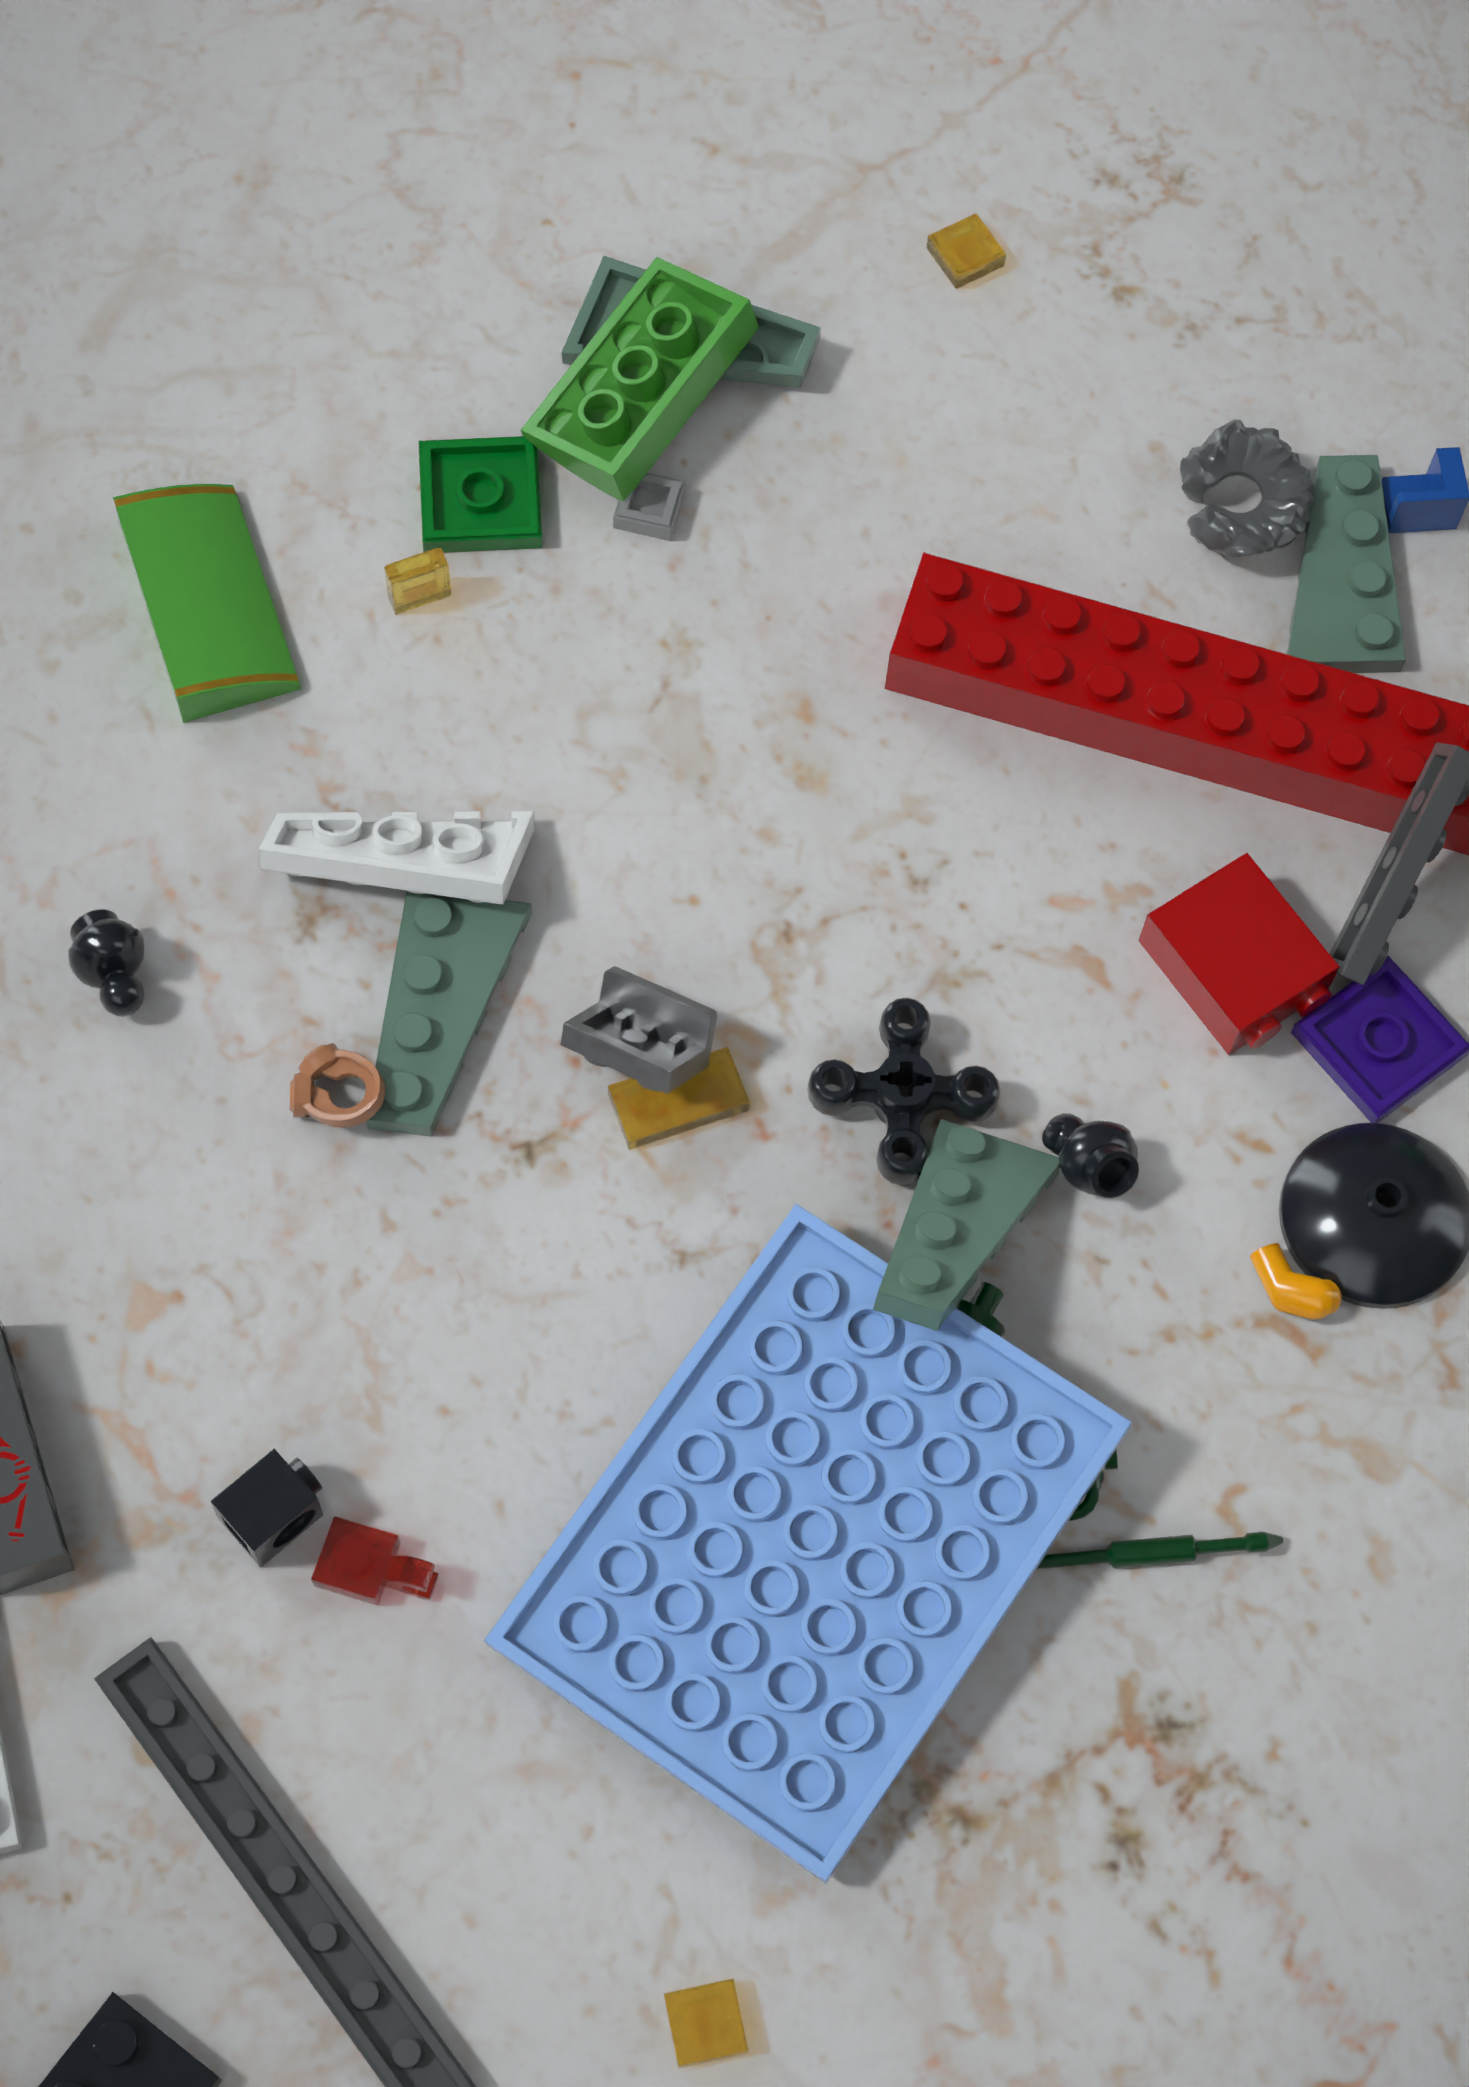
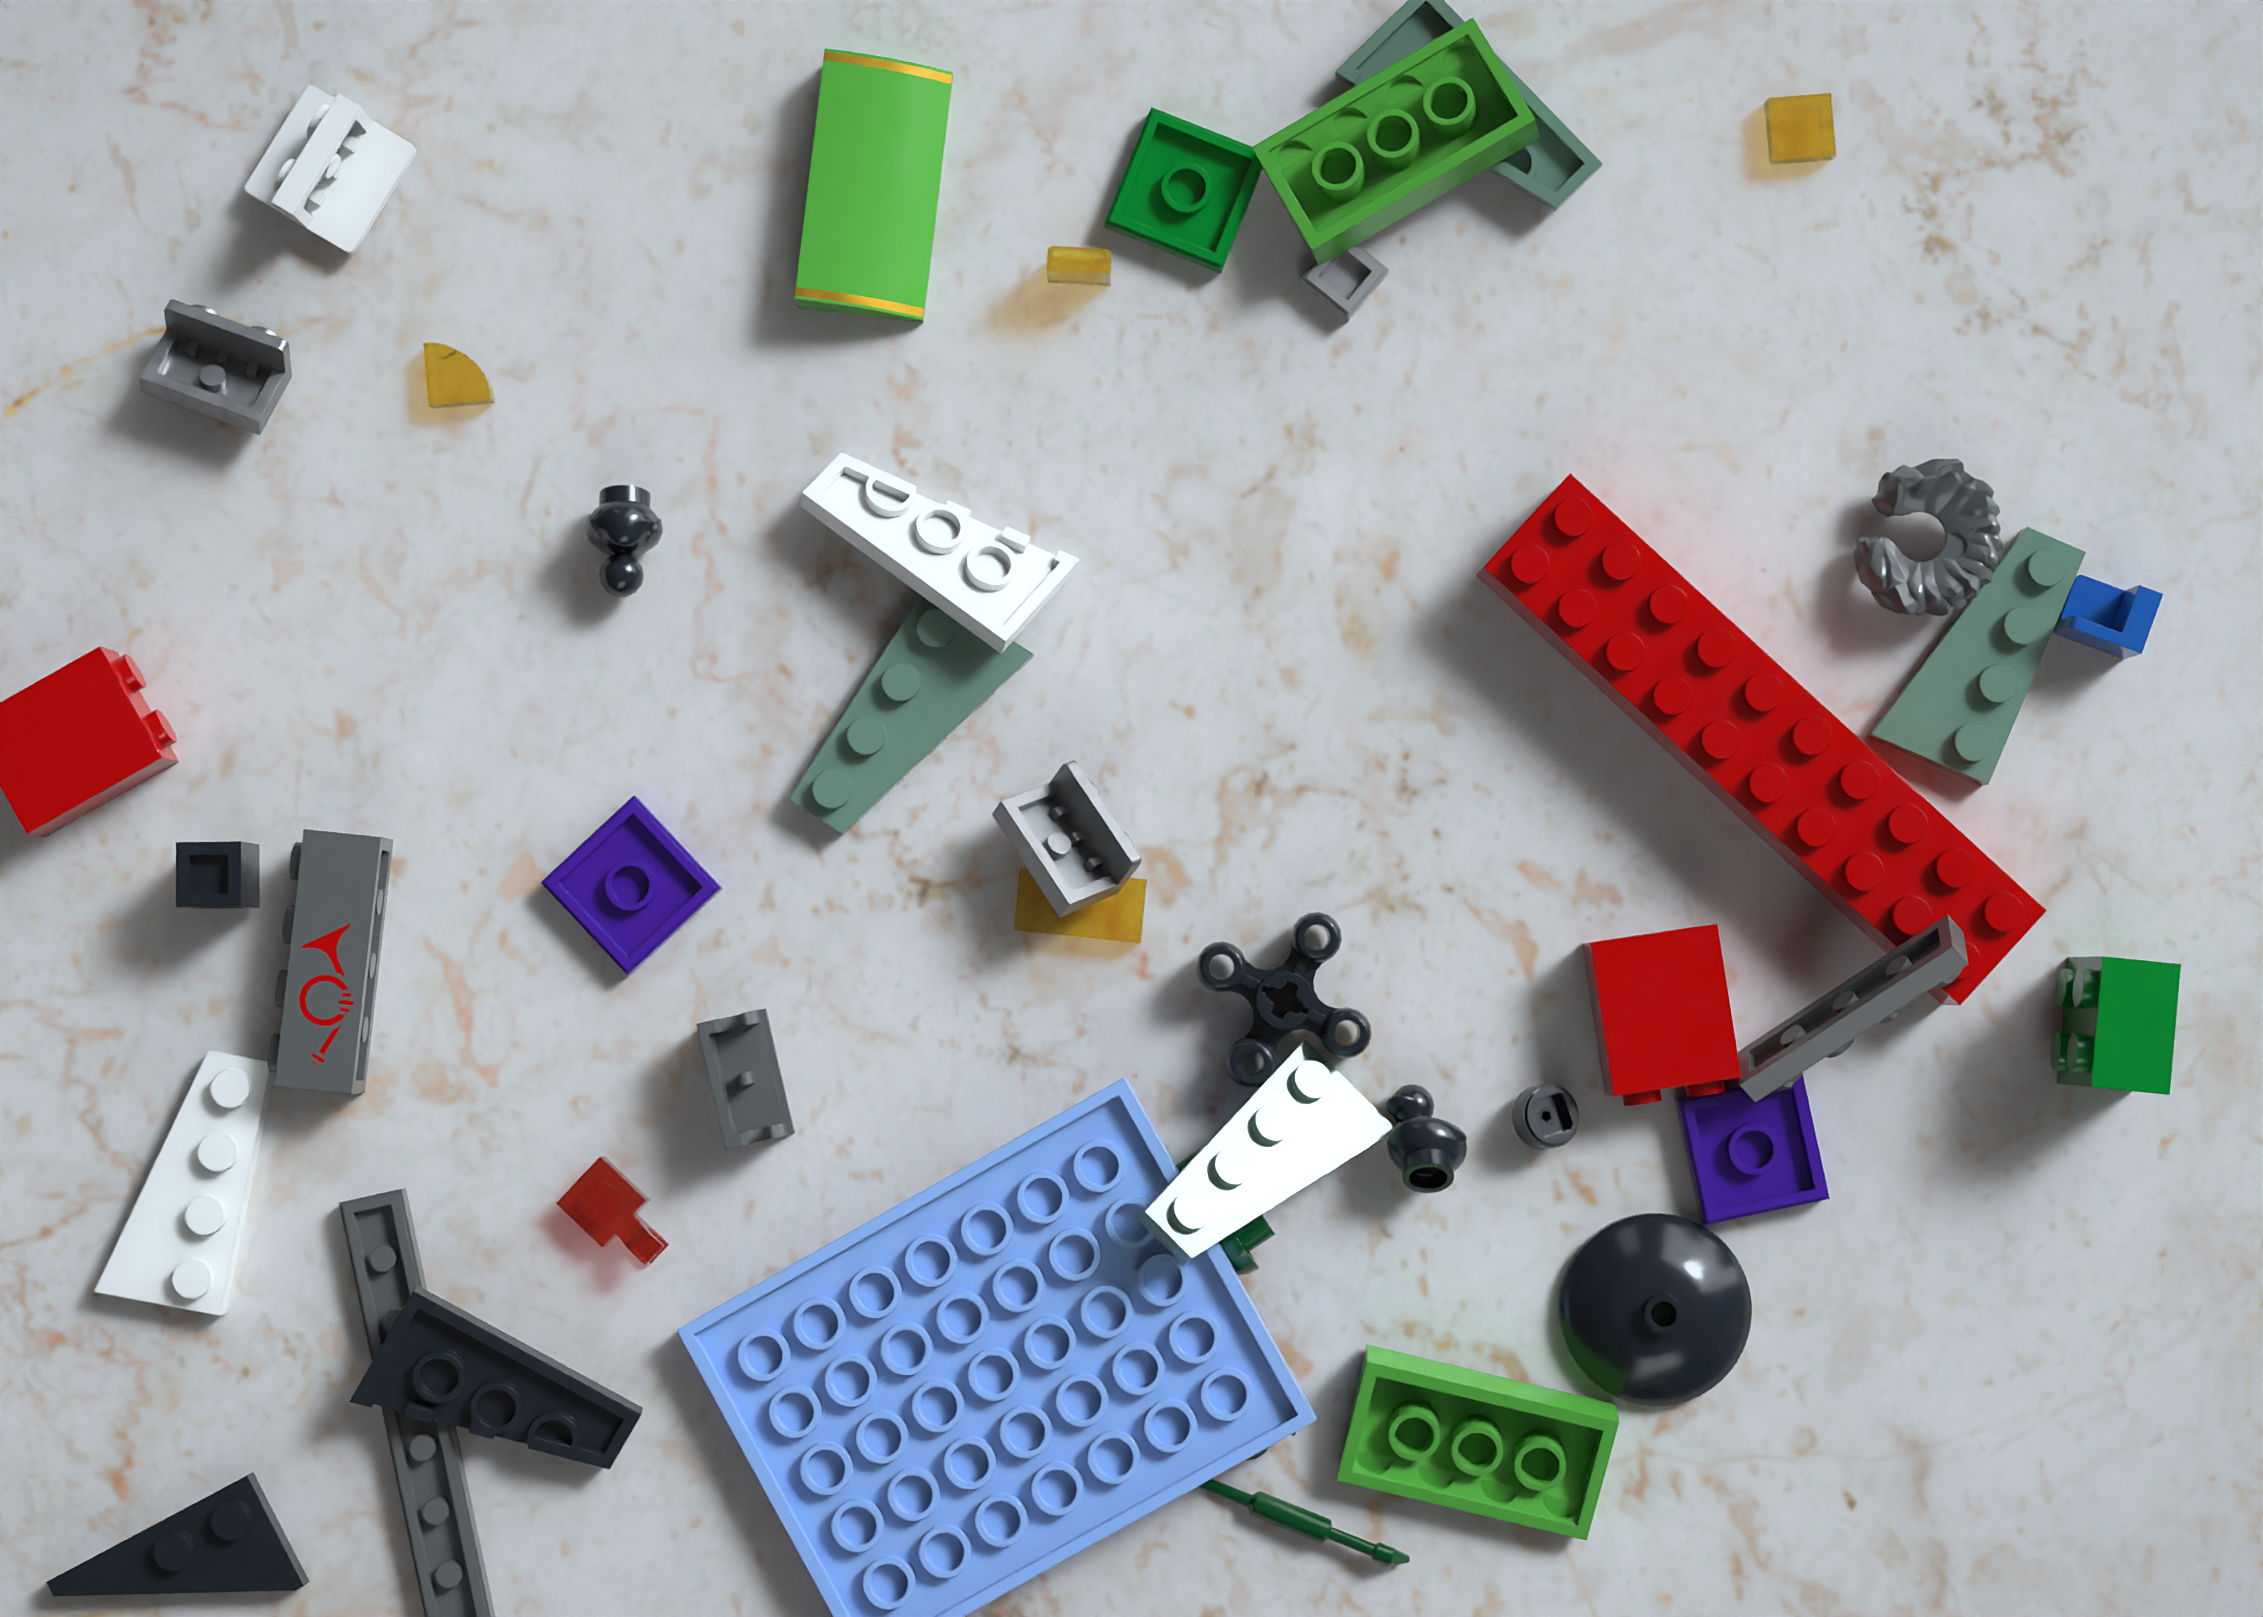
camera: 25 degrees right, 20 degrees up
black brick [210,1448,323,1568] -> none
nougat piece [290,1043,385,1128] -> none
light orange arm [1250,1243,1342,1320] -> none
none -> black wing [349,1285,643,1470]
none -> dark purple tile [541,795,723,976]
none -> dark grey hinge [696,1008,795,1150]
none -> bright green slope [1336,1344,1619,1541]
none -> black tile [1512,1084,1579,1149]

